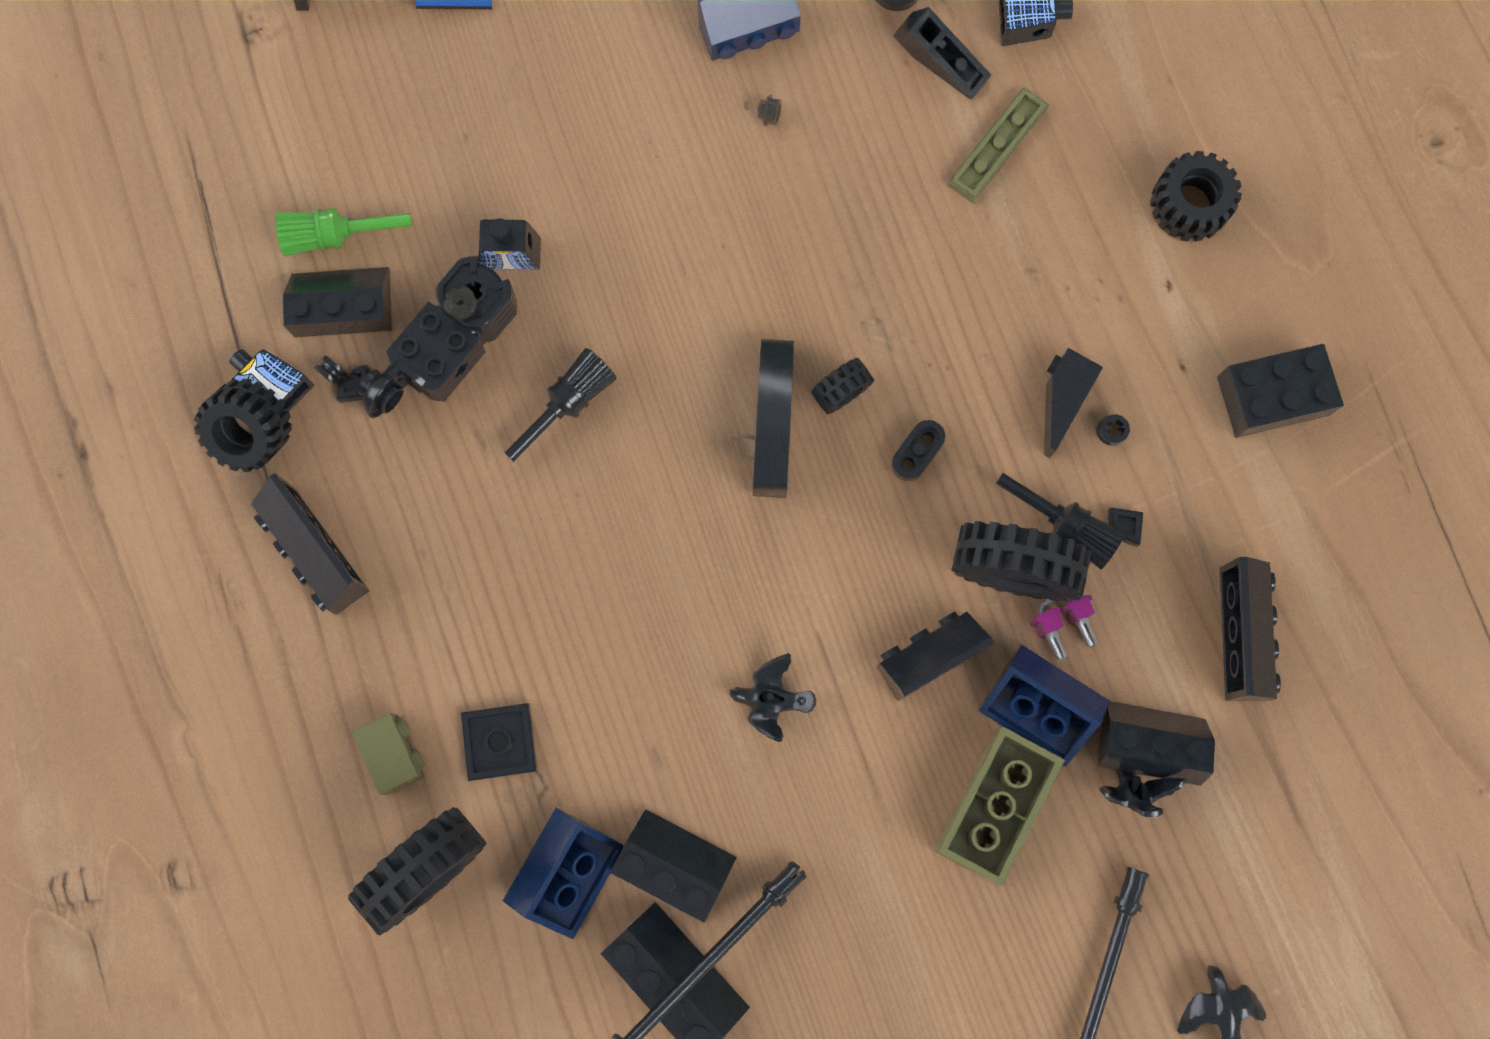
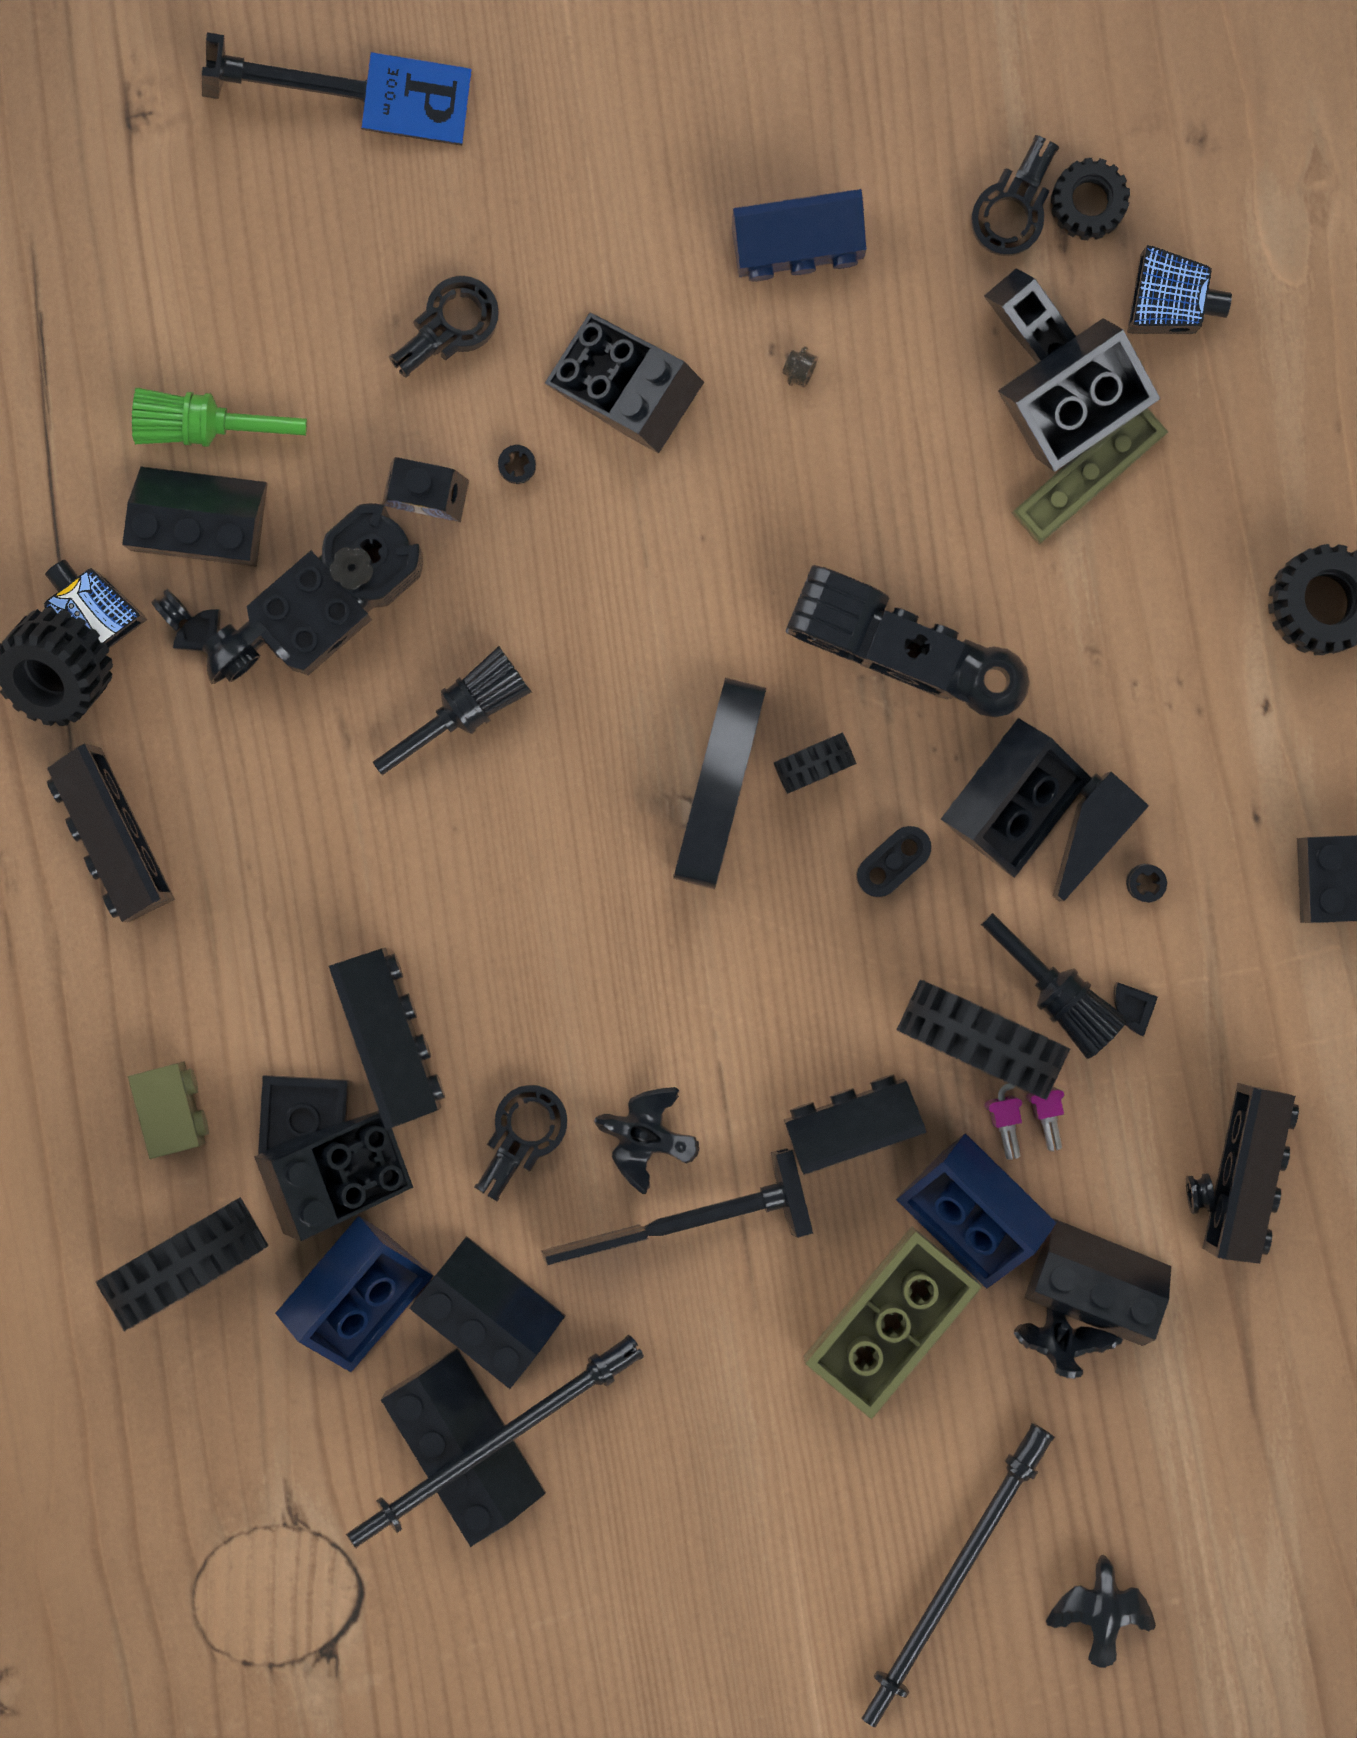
camera: 10 degrees right, 10 degrees up
none -> black slope [254,1111,413,1241]
none -> black slope [328,948,445,1130]
none -> black pin [389,276,499,378]
none -> black pin [474,1085,567,1202]
none -> black bush [498,445,536,484]
none -> black piece [541,1148,813,1265]
none -> black slope [545,312,704,453]
none -> black brick [786,565,1030,718]
none -> black slope [941,718,1091,878]
none -> black brick [998,318,1160,472]
none -> black bush [1186,1173,1215,1214]

